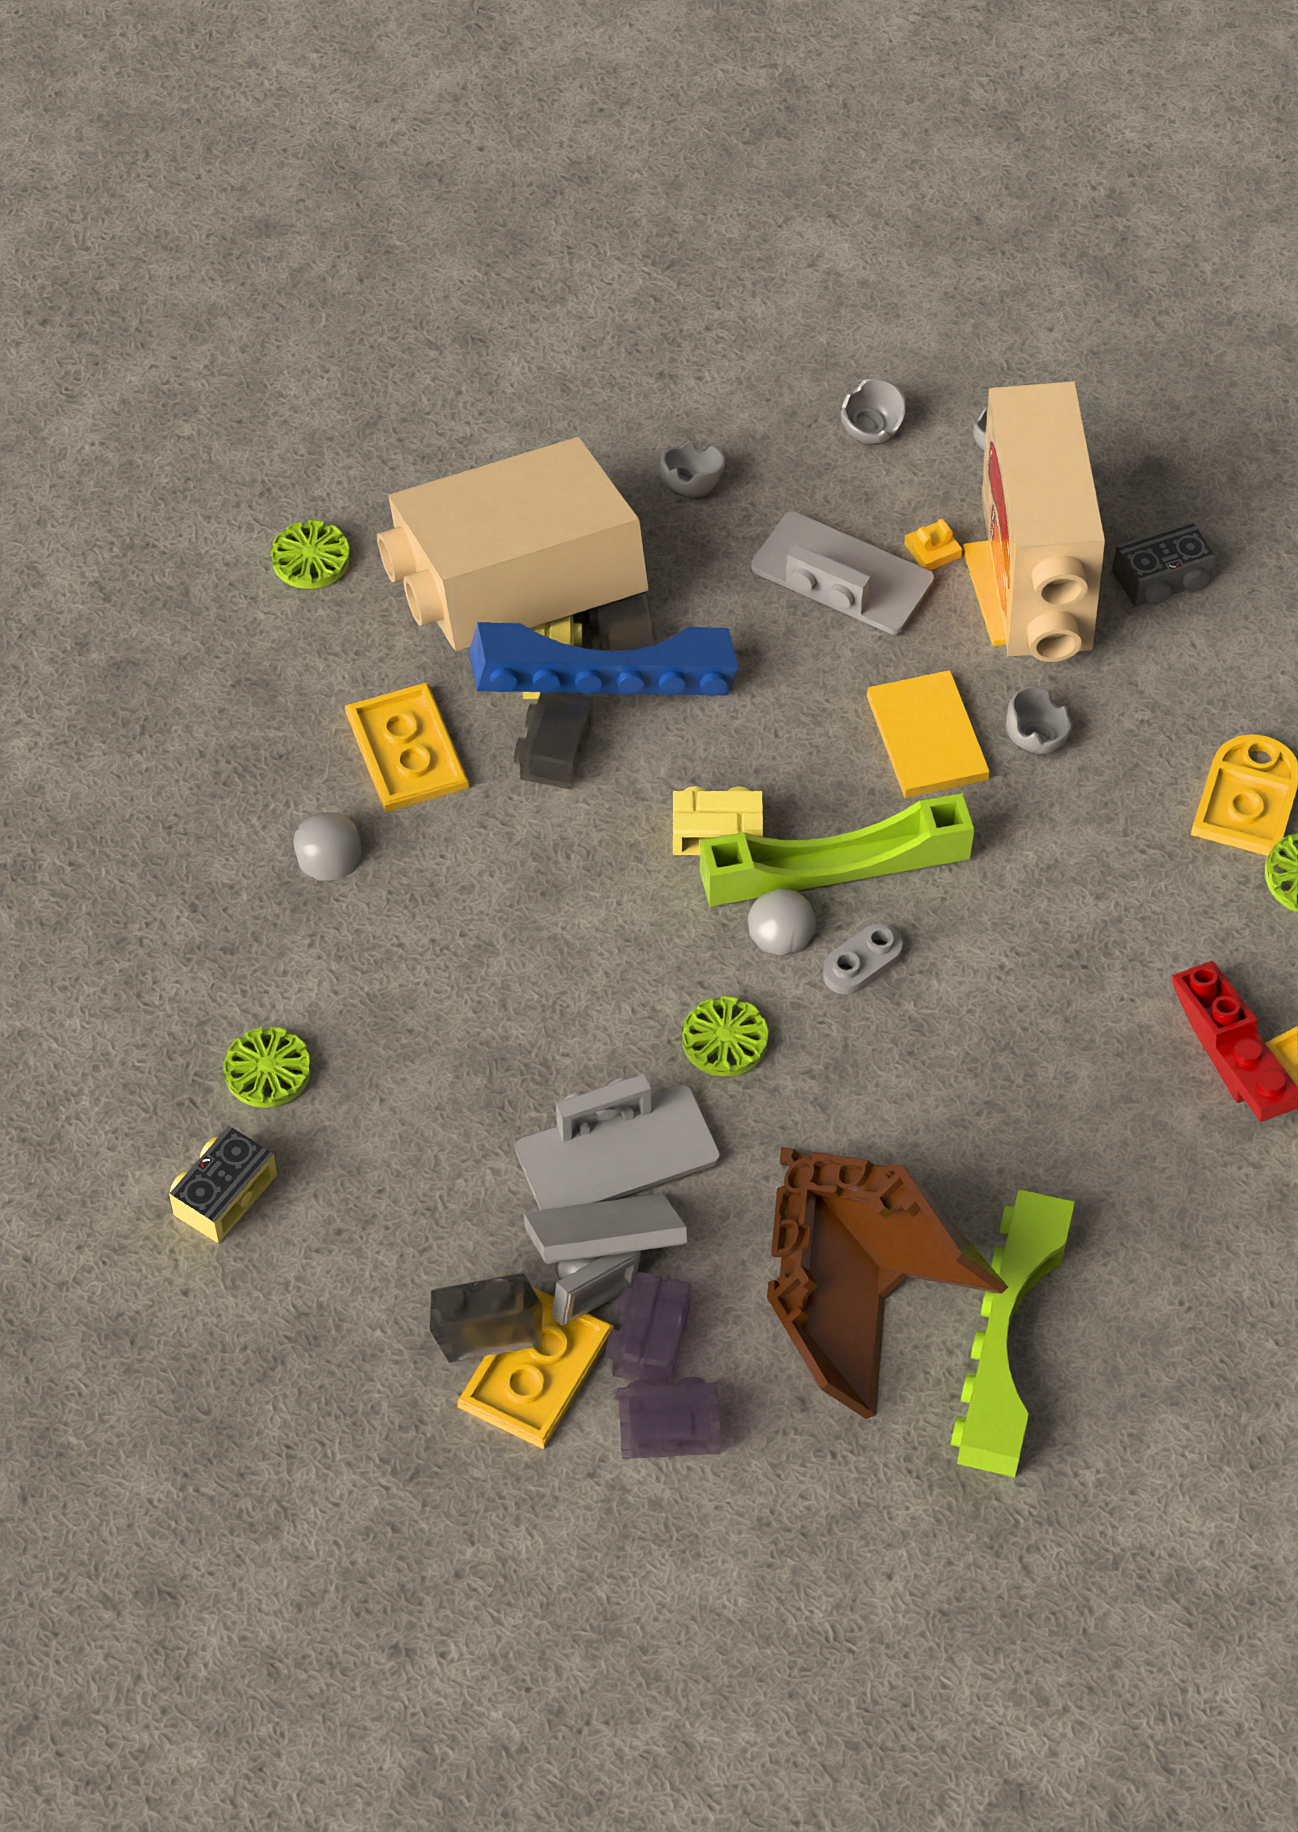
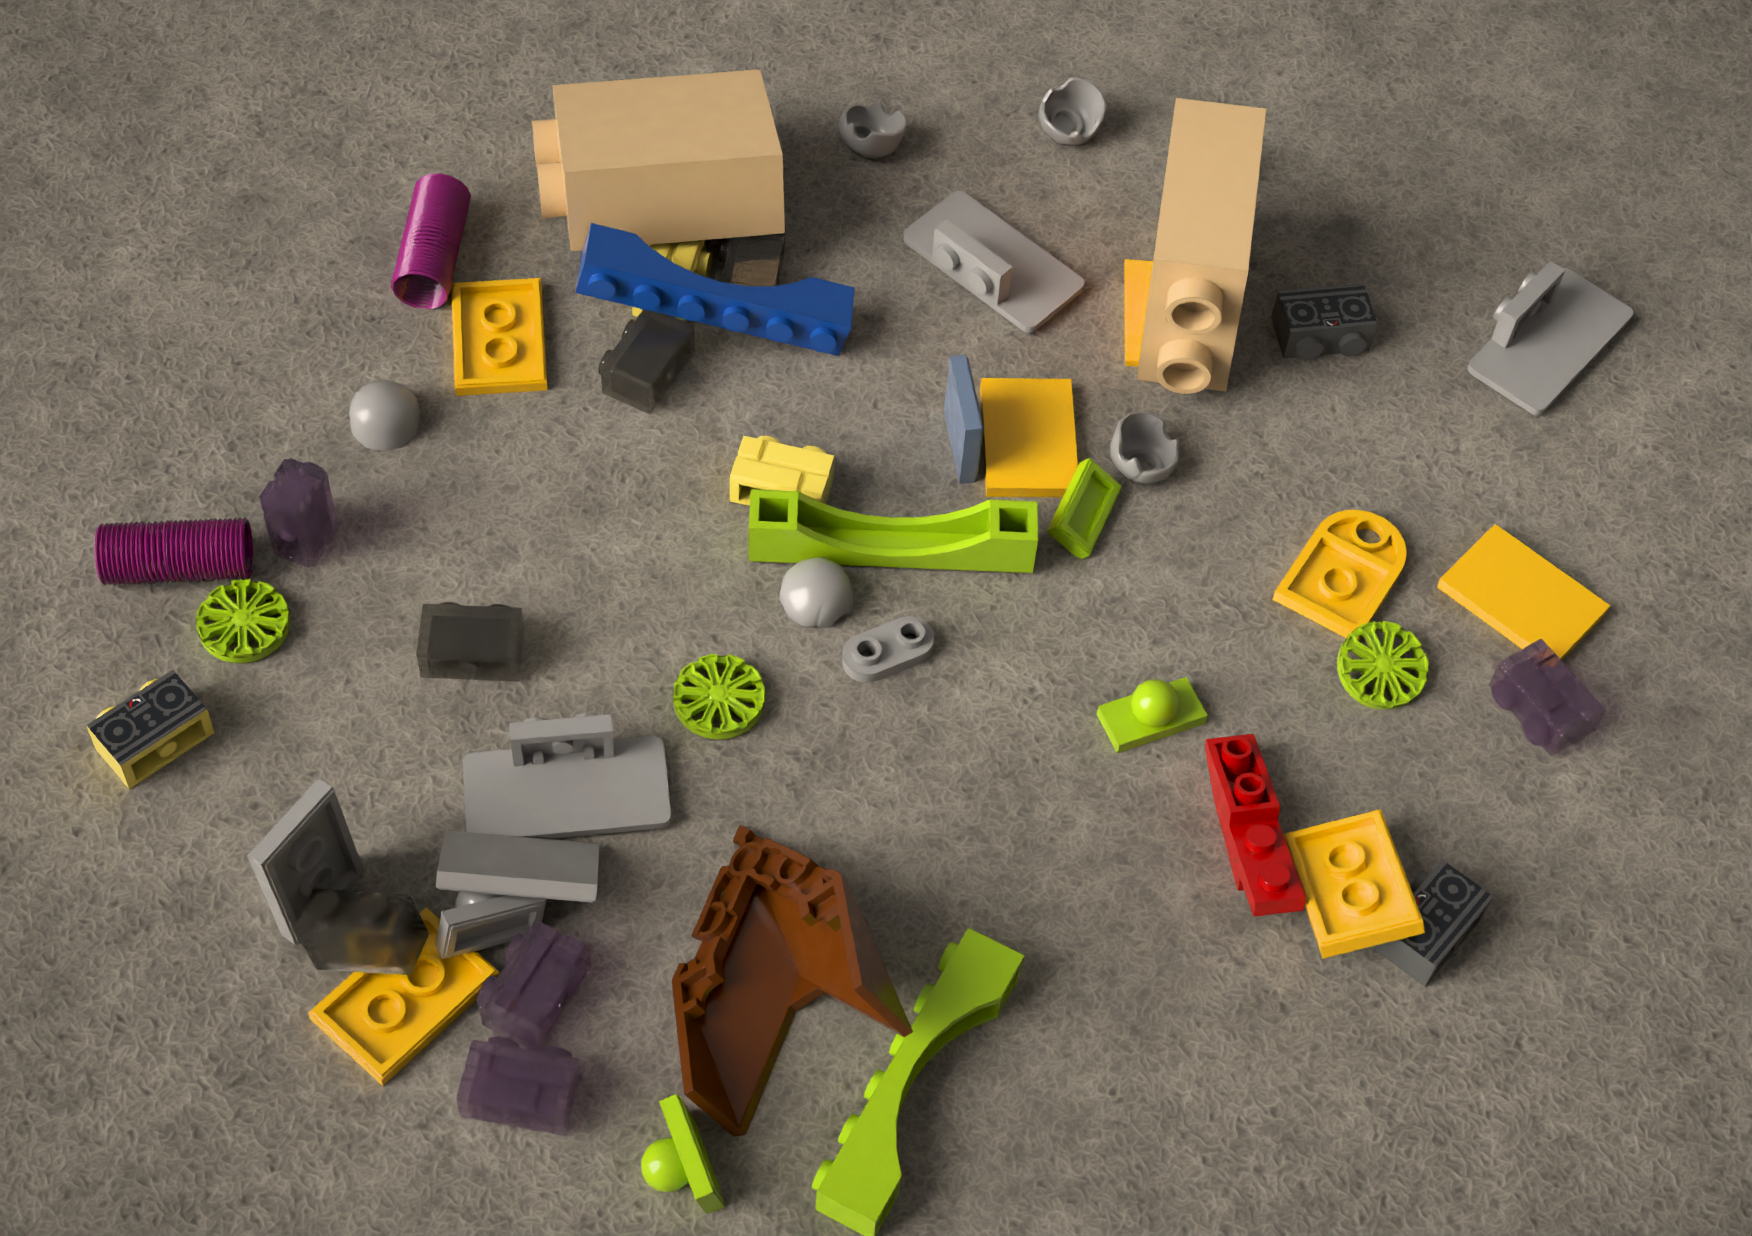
camera: 10 degrees right, 0 degrees up
lime wheel [271,520,350,589] -> none
yellow tile [904,518,962,571] -> none
none -> magenta piece [95,517,253,586]
none -> light grey tile [247,778,364,945]
none -> brick [259,458,339,568]
none -> magenta piece [391,173,471,309]
none -> clear smoke brick [416,602,525,682]
none -> lime tile [641,1094,726,1214]
none -> sand blue tile [944,355,984,484]
none -> lime tile [1046,458,1122,559]
none -> lime tile [1097,677,1208,753]

